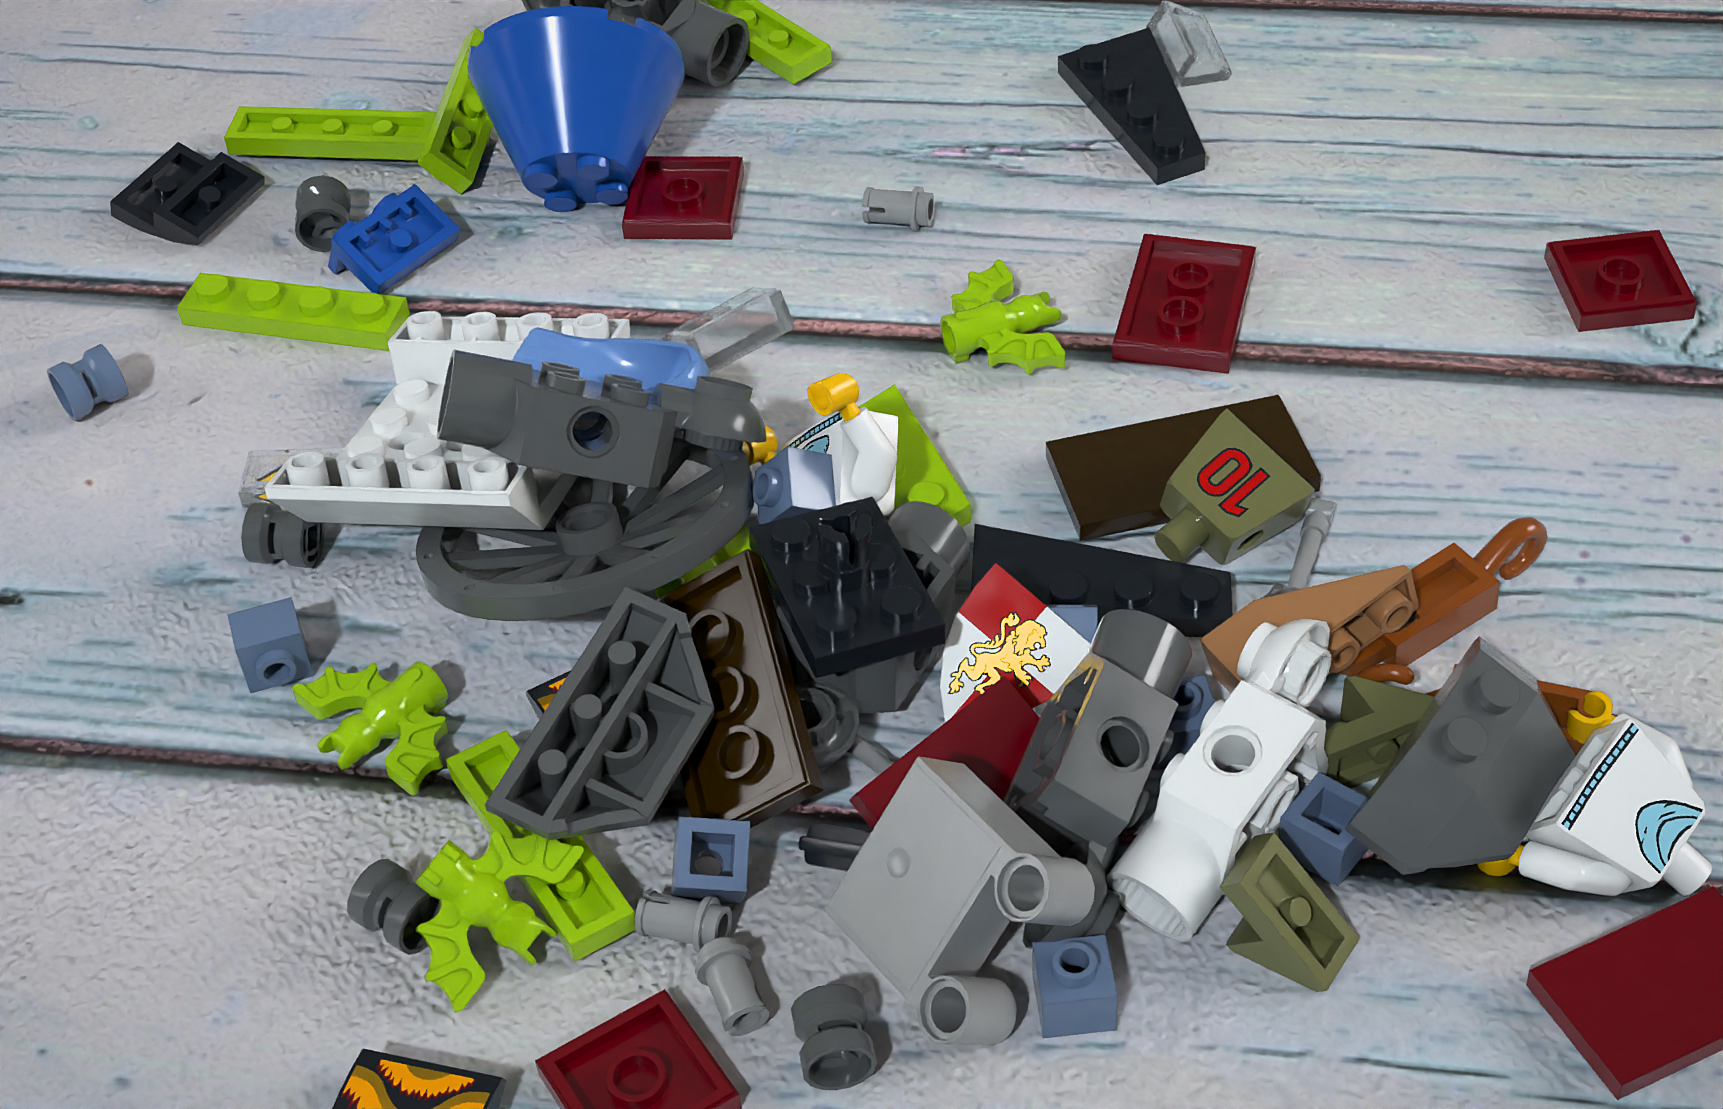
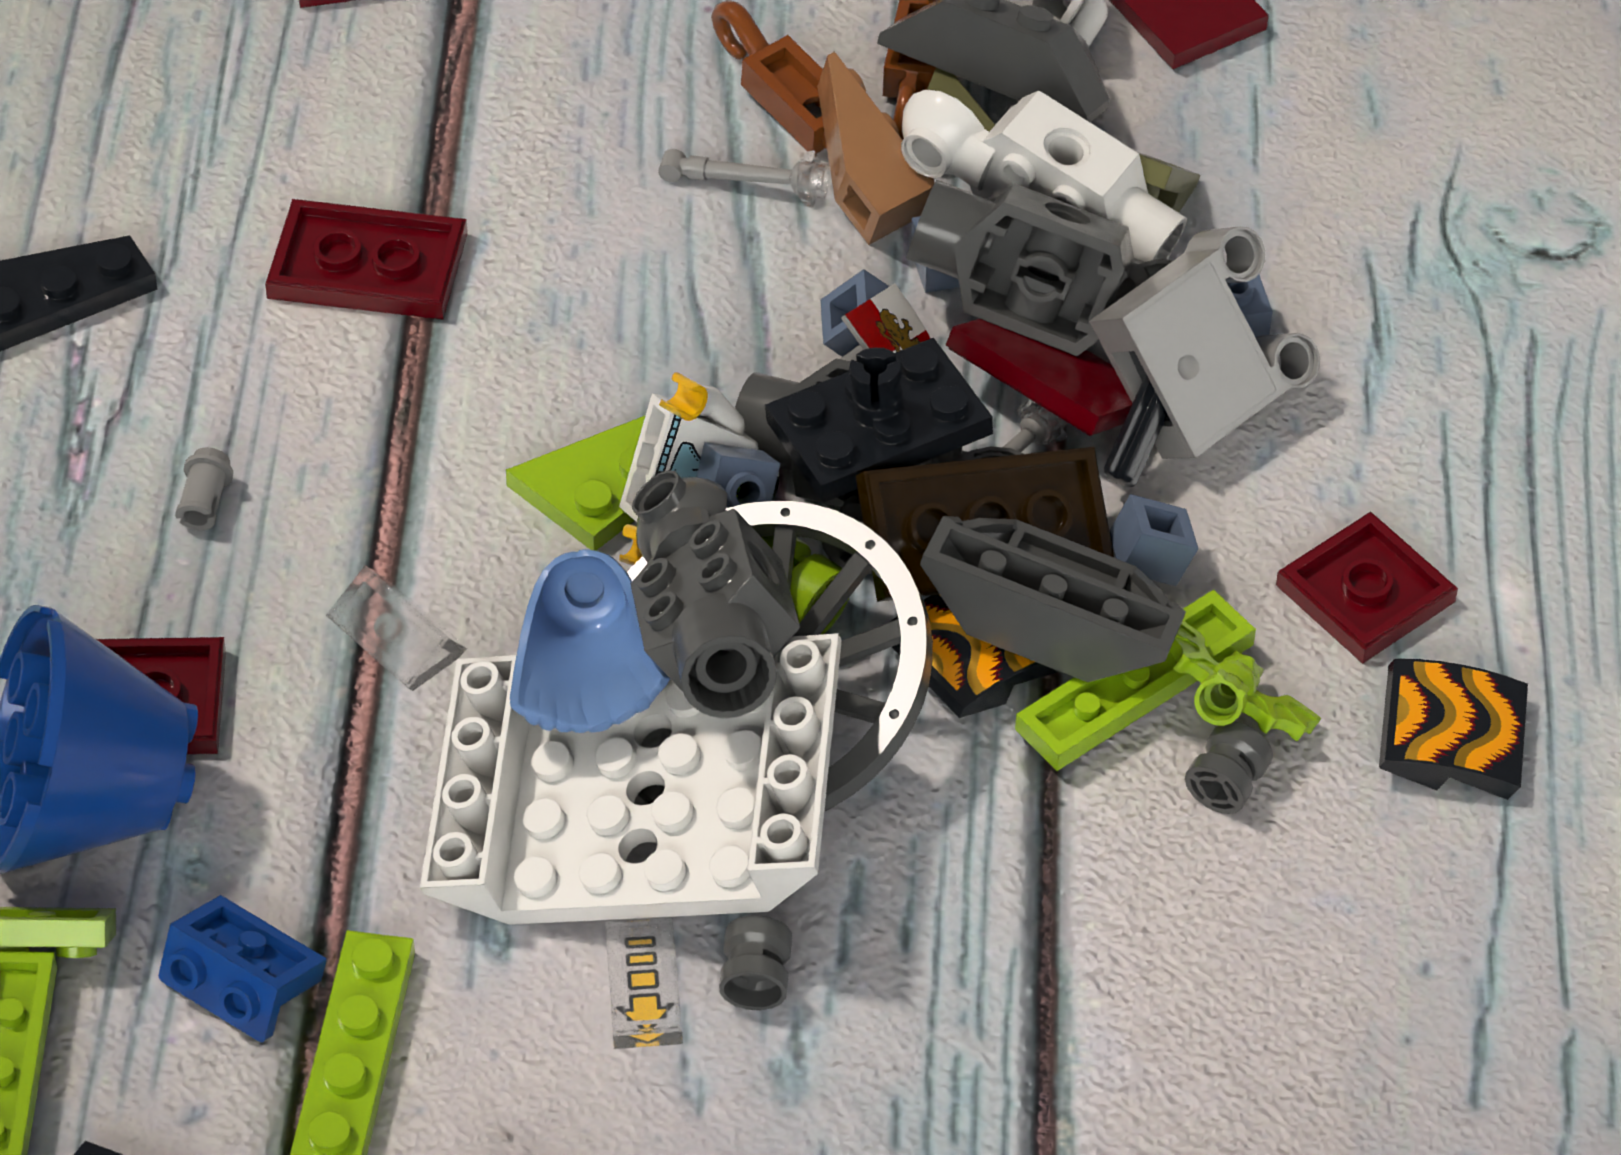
camera: 100 degrees left, 5 degrees up
sand blue plate [227,597,314,694] -> none
lime animal [292,661,449,795] -> none
dark grey wheel [295,175,351,252] -> none
light grey pin [635,889,732,953] -> none
light grey pin [695,937,770,1036] -> none
dark grey wheel [791,984,877,1090] -> none
lime animal [940,259,1065,374] -> none
black wing [971,524,1233,637] -> none
dark brown tile [1046,395,1321,541] -> none
olive torso [1154,409,1315,565] -> none

